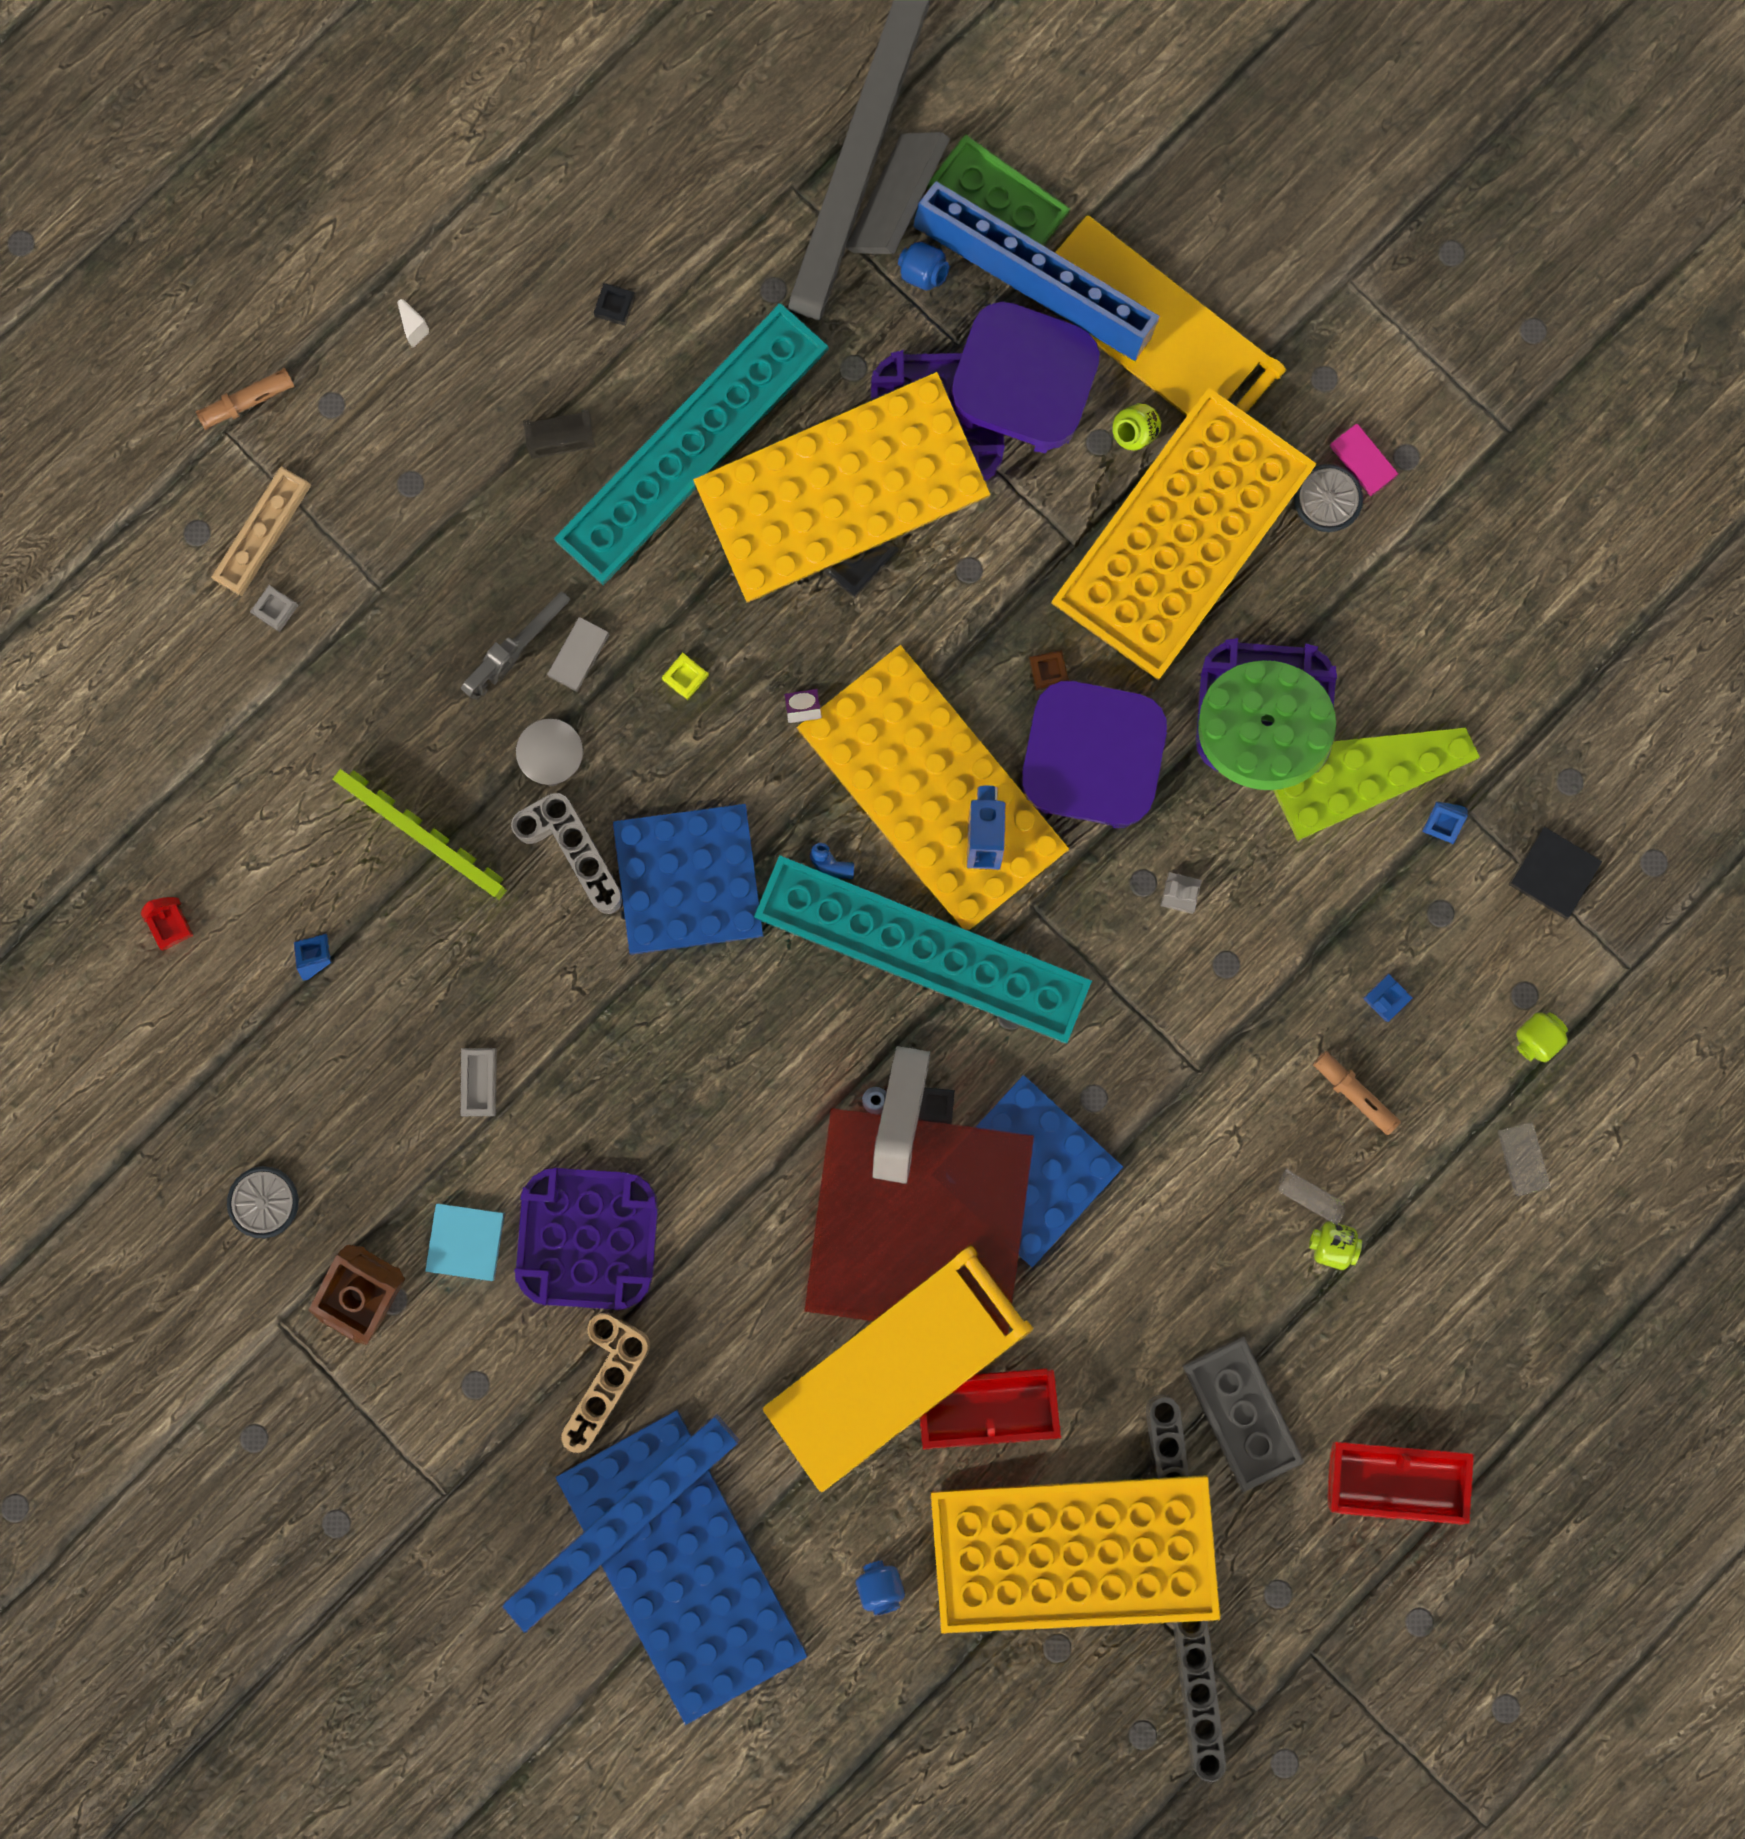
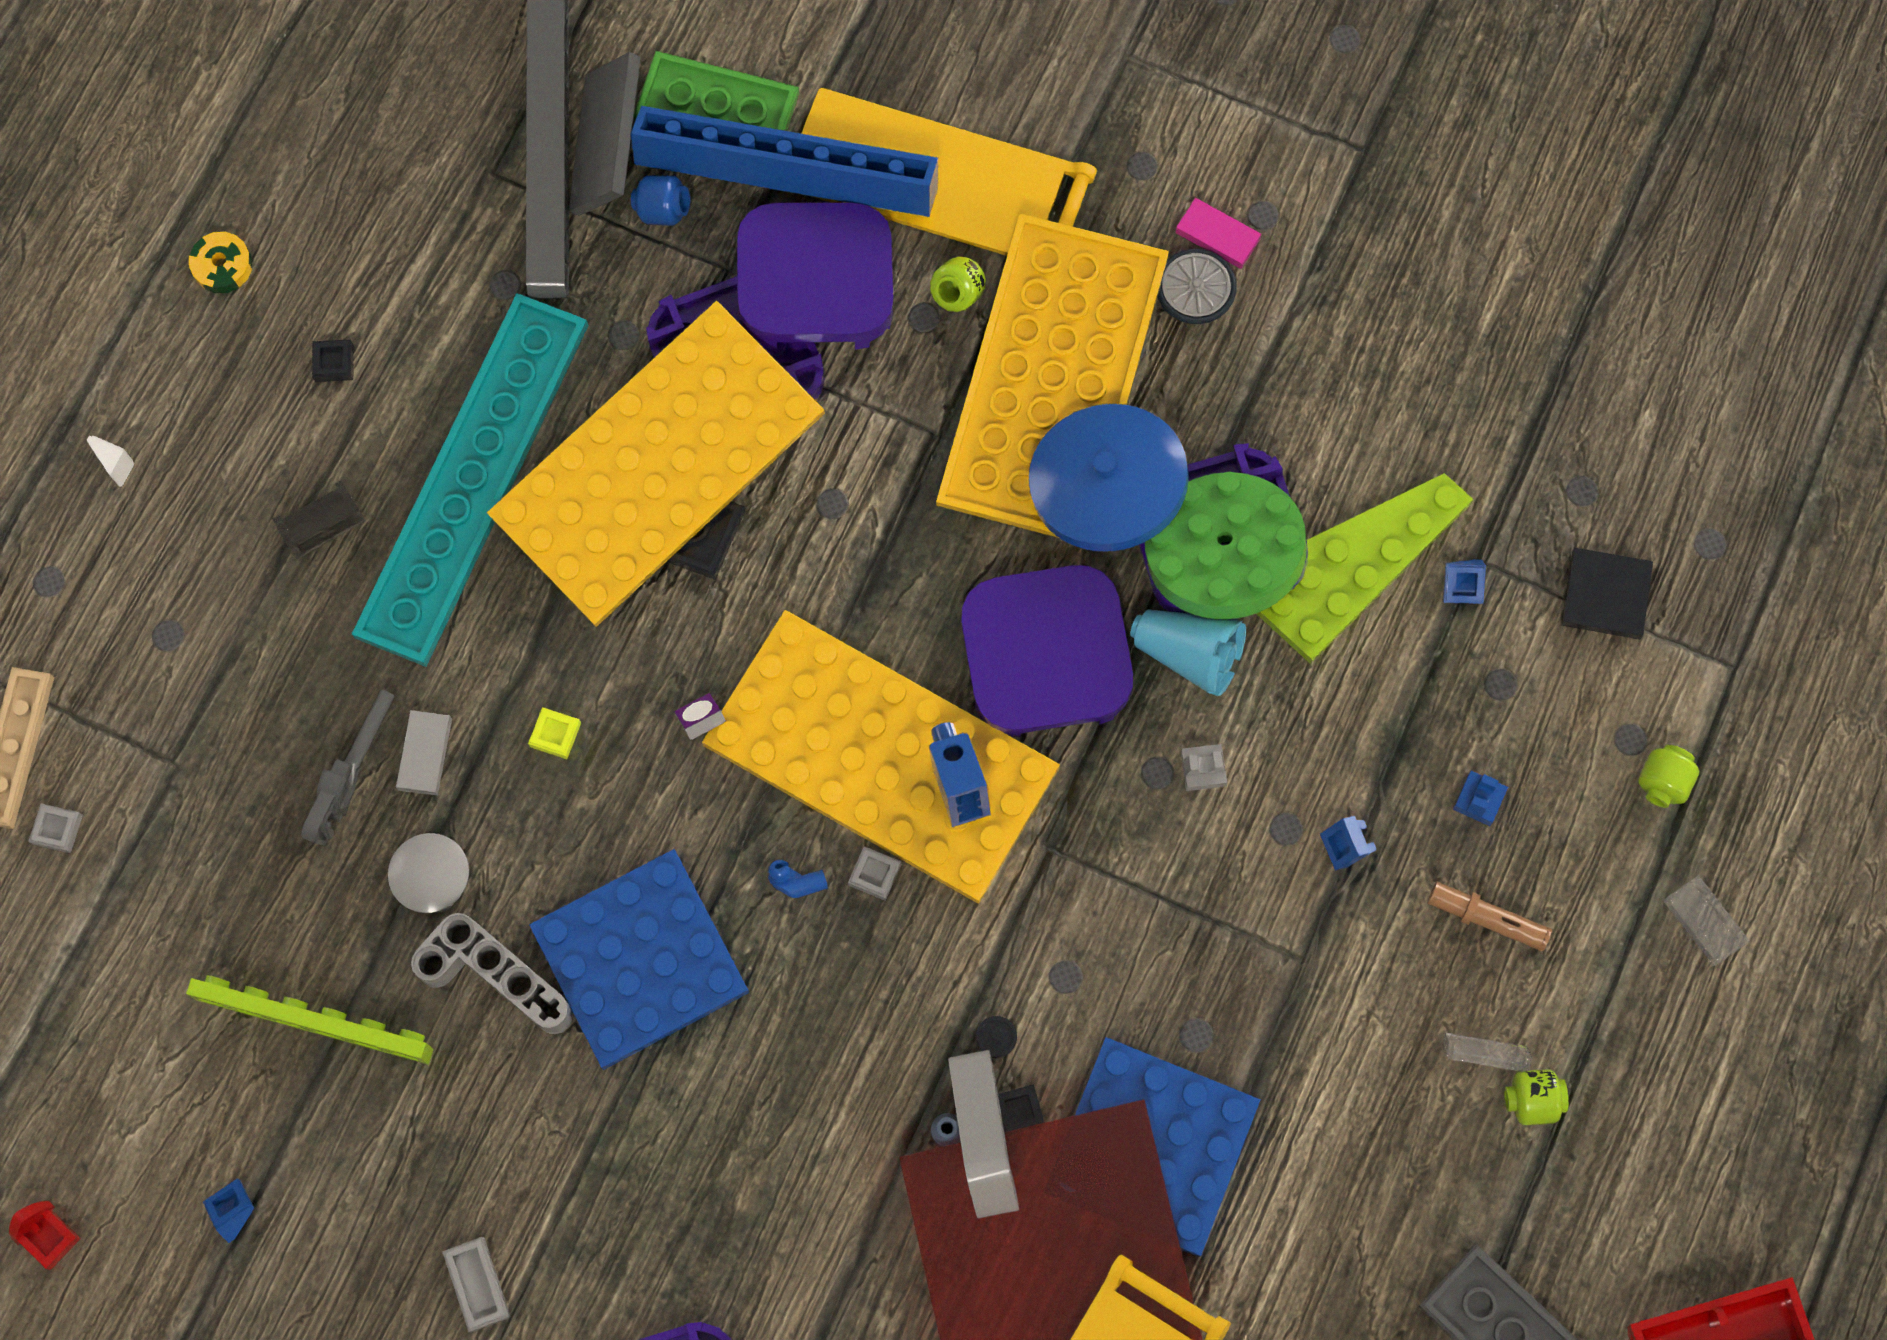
camera: 15 degrees left, 10 degrees down
teal plate [754,855,1092,1044] -> none
reddish brown tile [1029,650,1069,691] -> none
none -> yellow piece [189,232,252,293]
none -> light grey tile [848,846,902,901]
none -> black piece [976,1016,1017,1058]
none -> blue dish [1029,404,1188,552]
none -> medium azure cone [1130,609,1246,696]
none -> blue tile [1320,816,1377,871]

